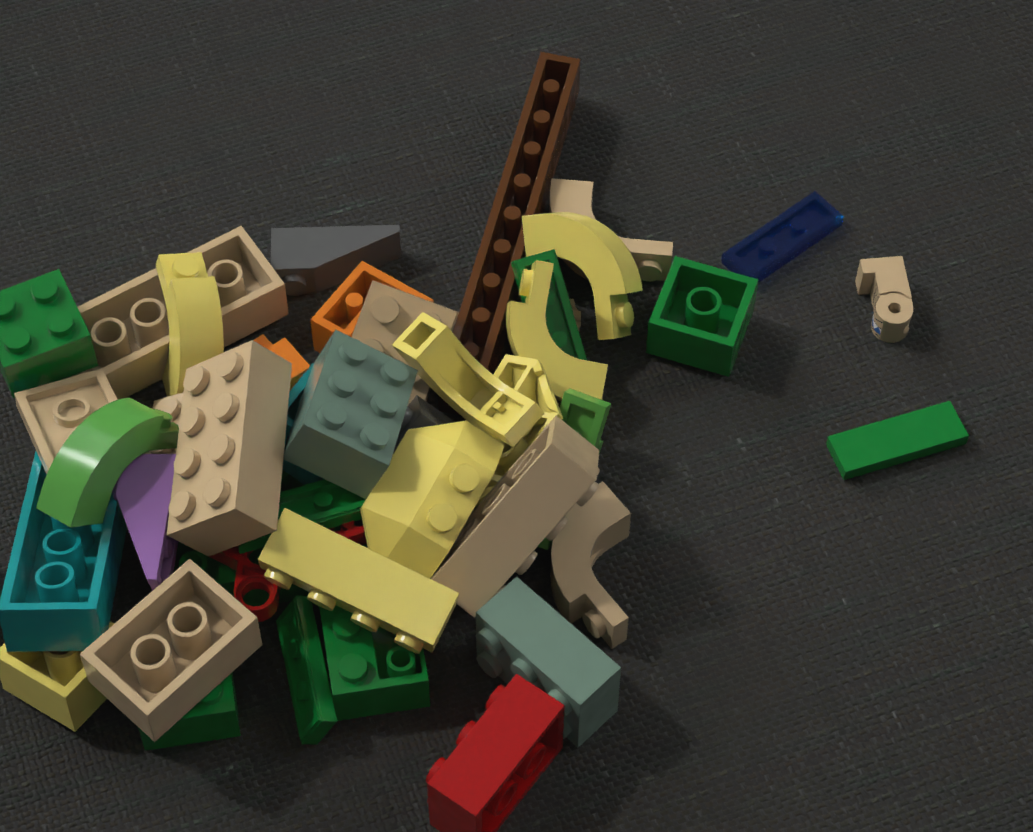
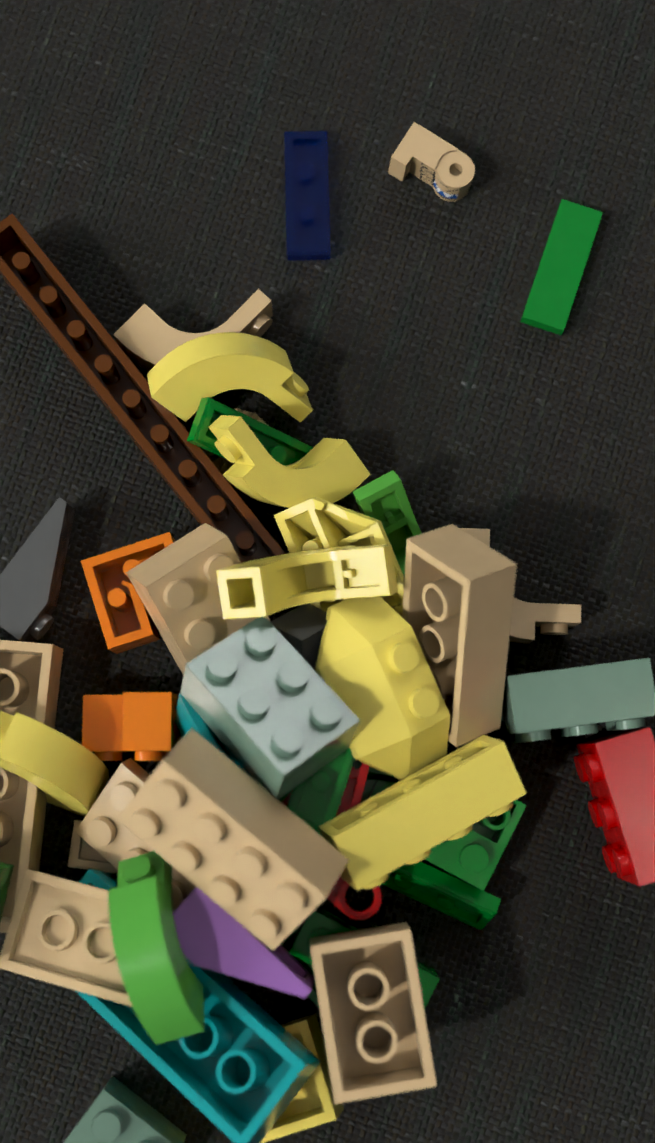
camera: 55 degrees left, 25 degrees up
green brick [646,256,759,377] -> none

